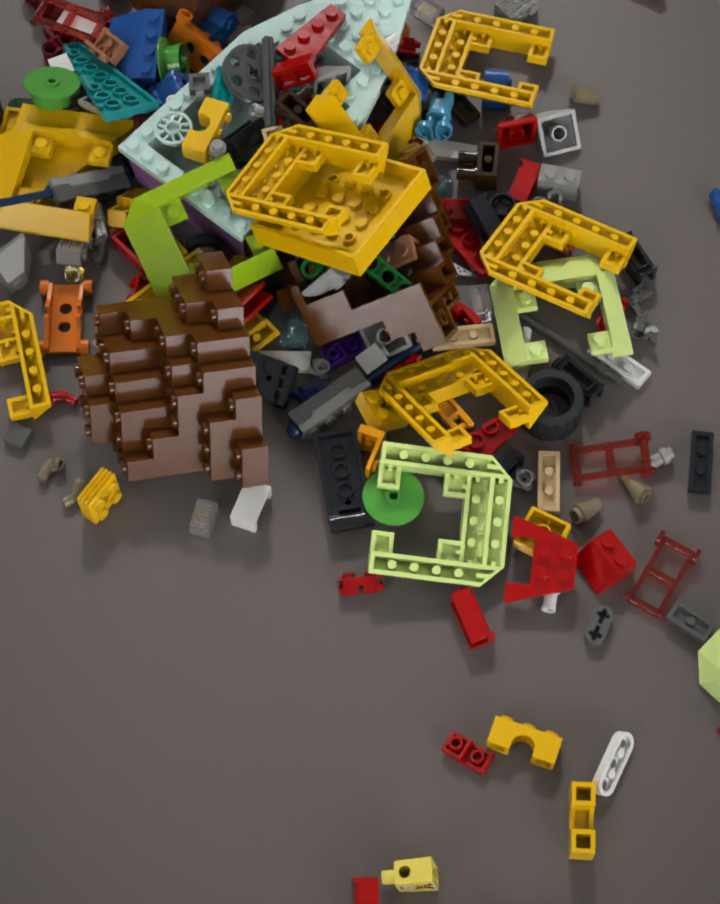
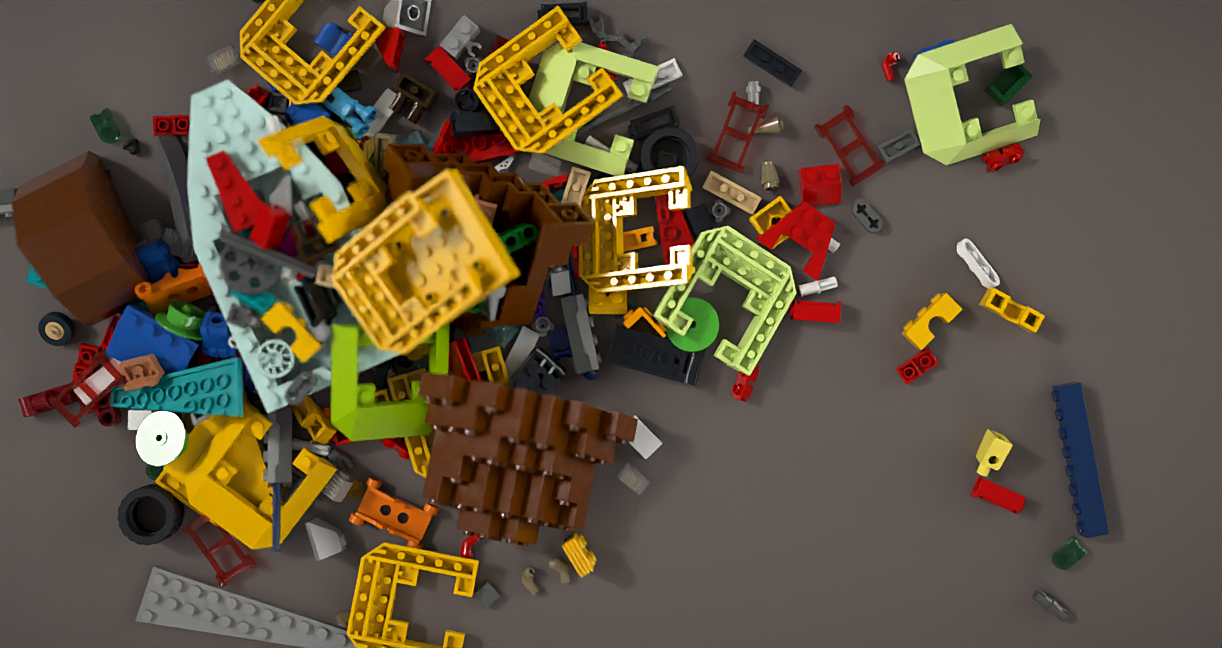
camera: 65 degrees left, 25 degrees up
none -> dark grey beam [284,371,317,405]
none -> white axle [798,277,838,297]

